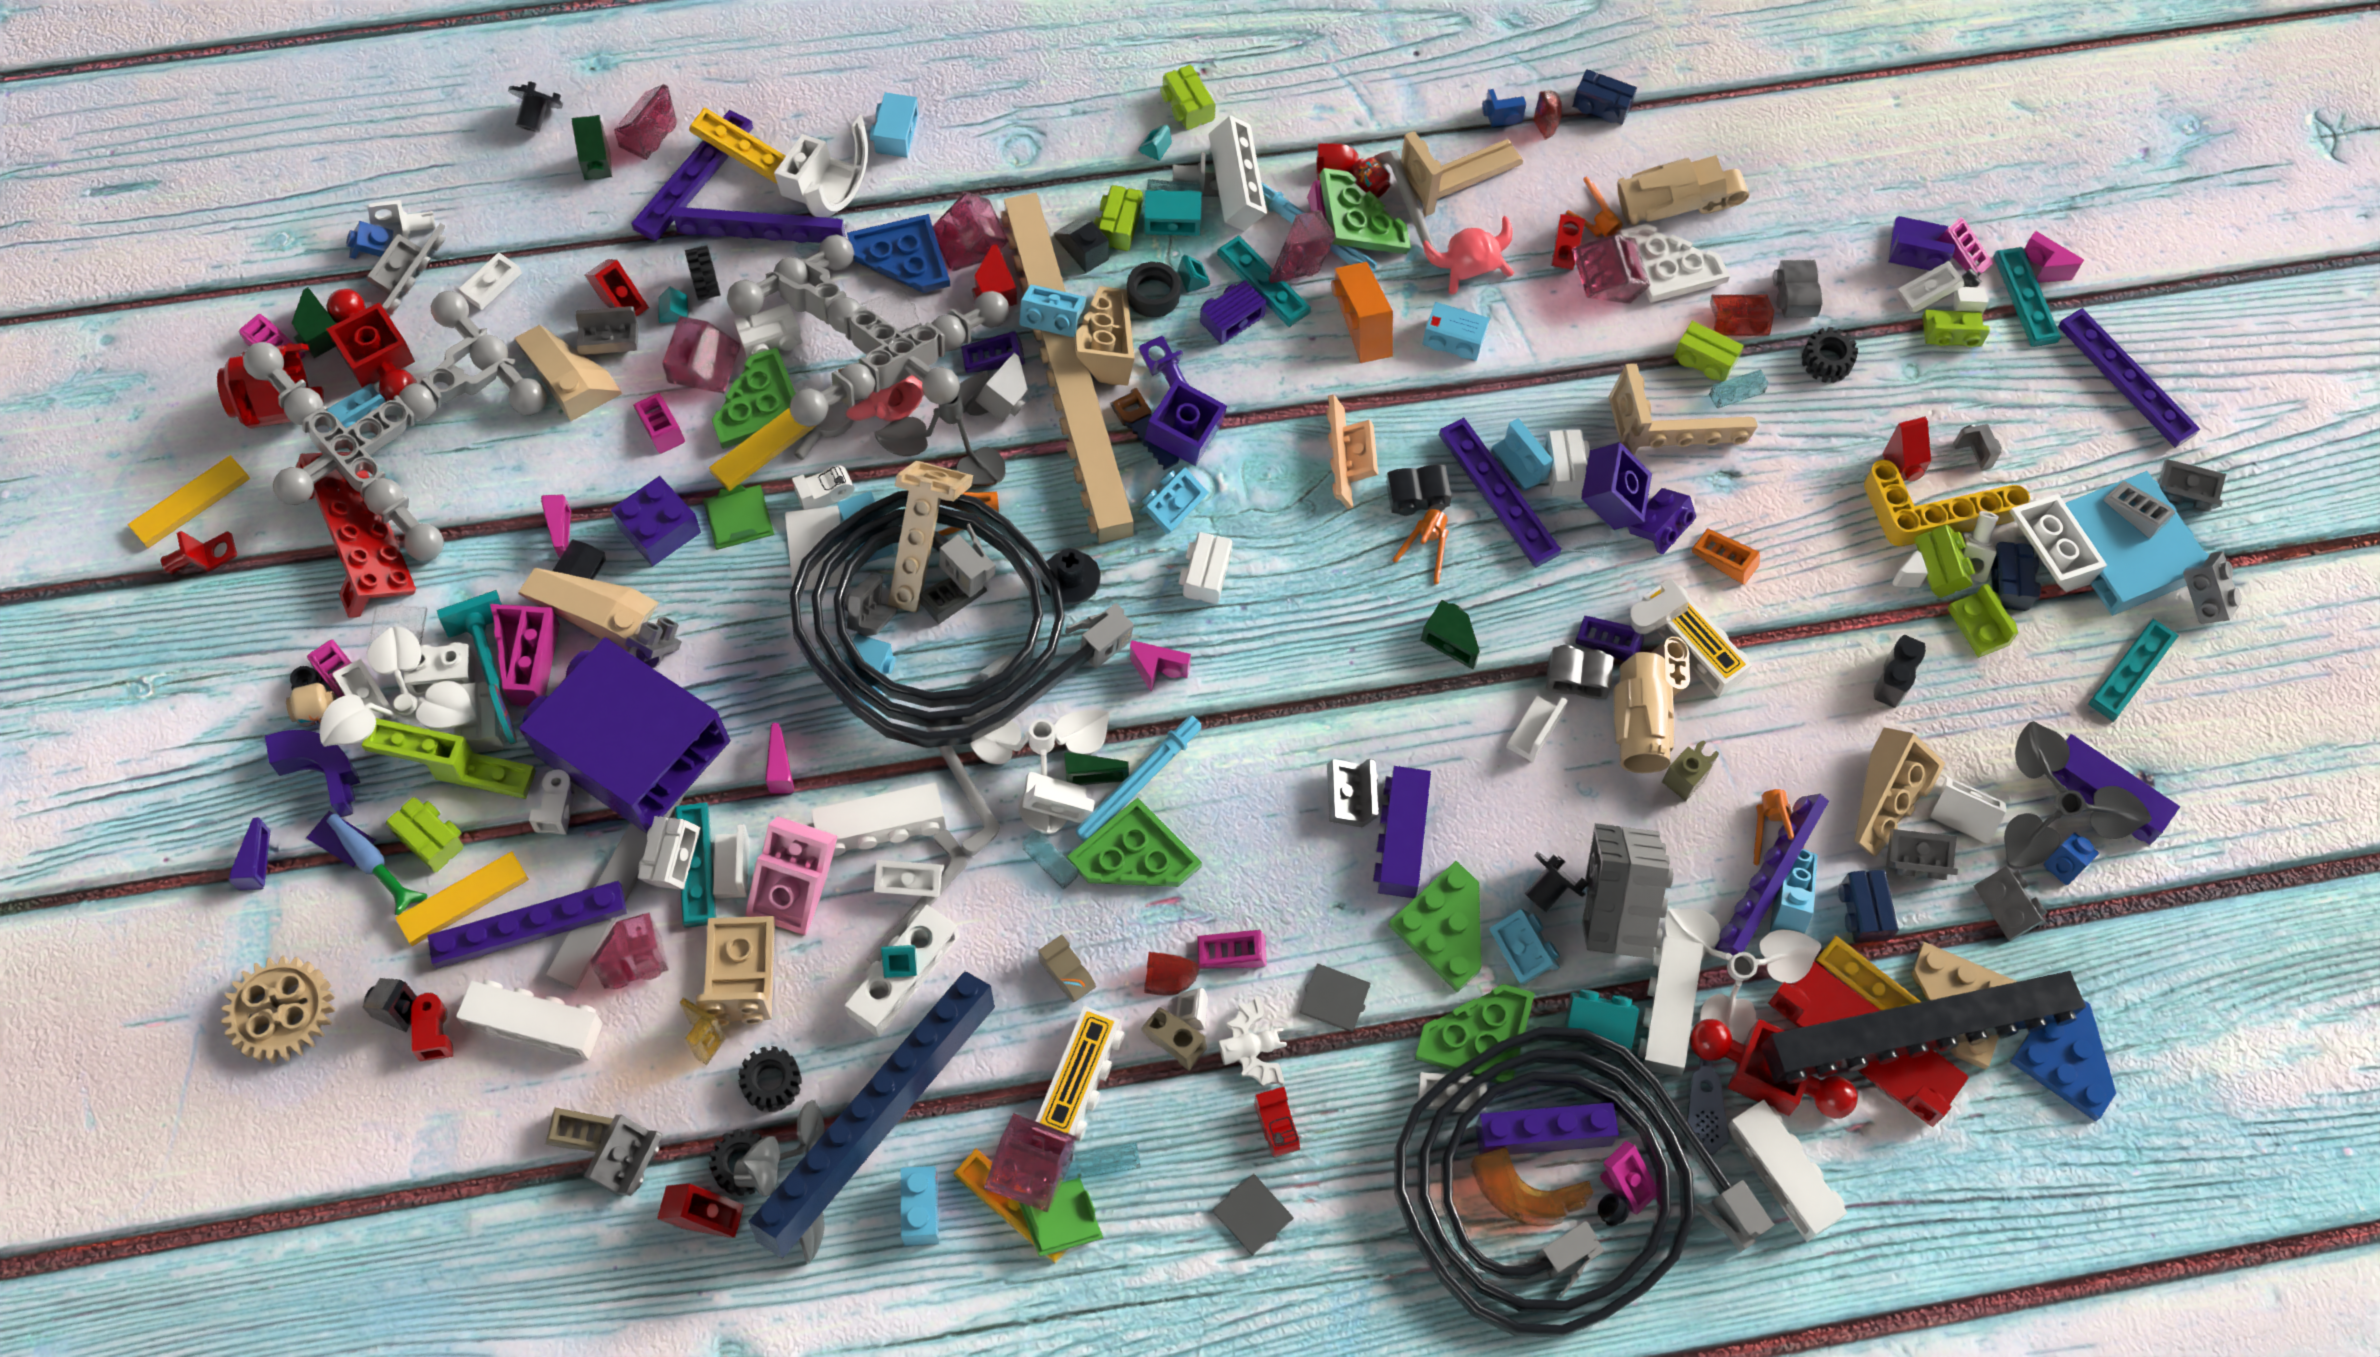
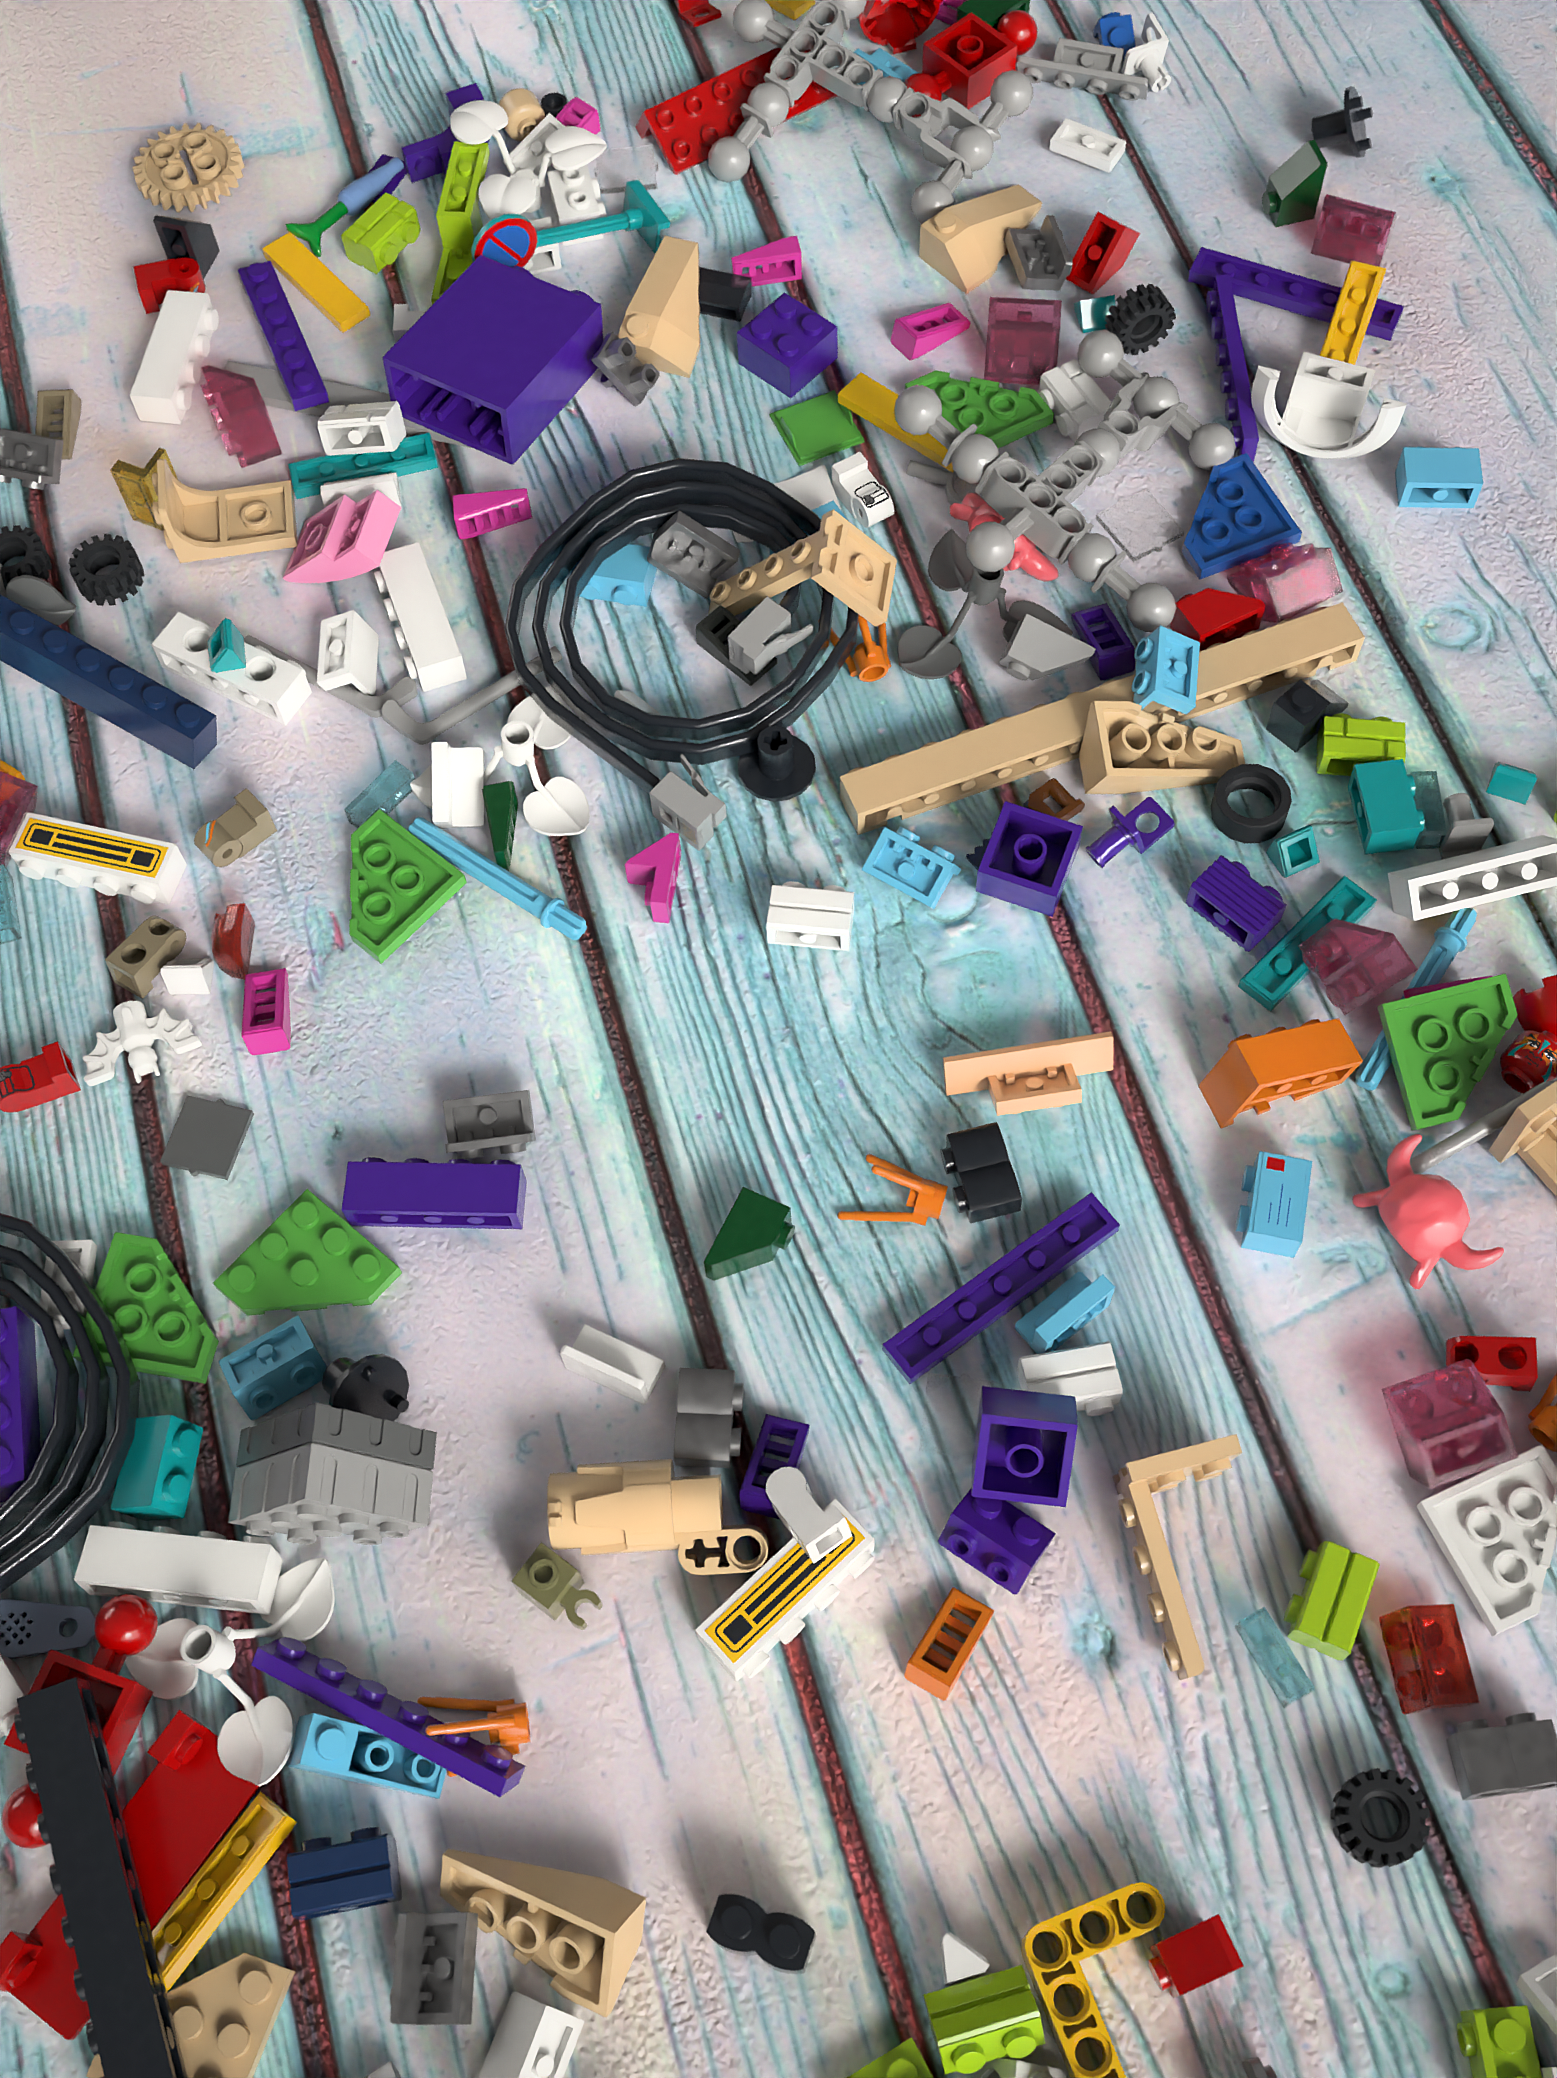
camera: 90 degrees right, 0 degrees up
dark purple slope [229,817,271,890] -> none
dark pink wedge [490,604,560,706] -> none

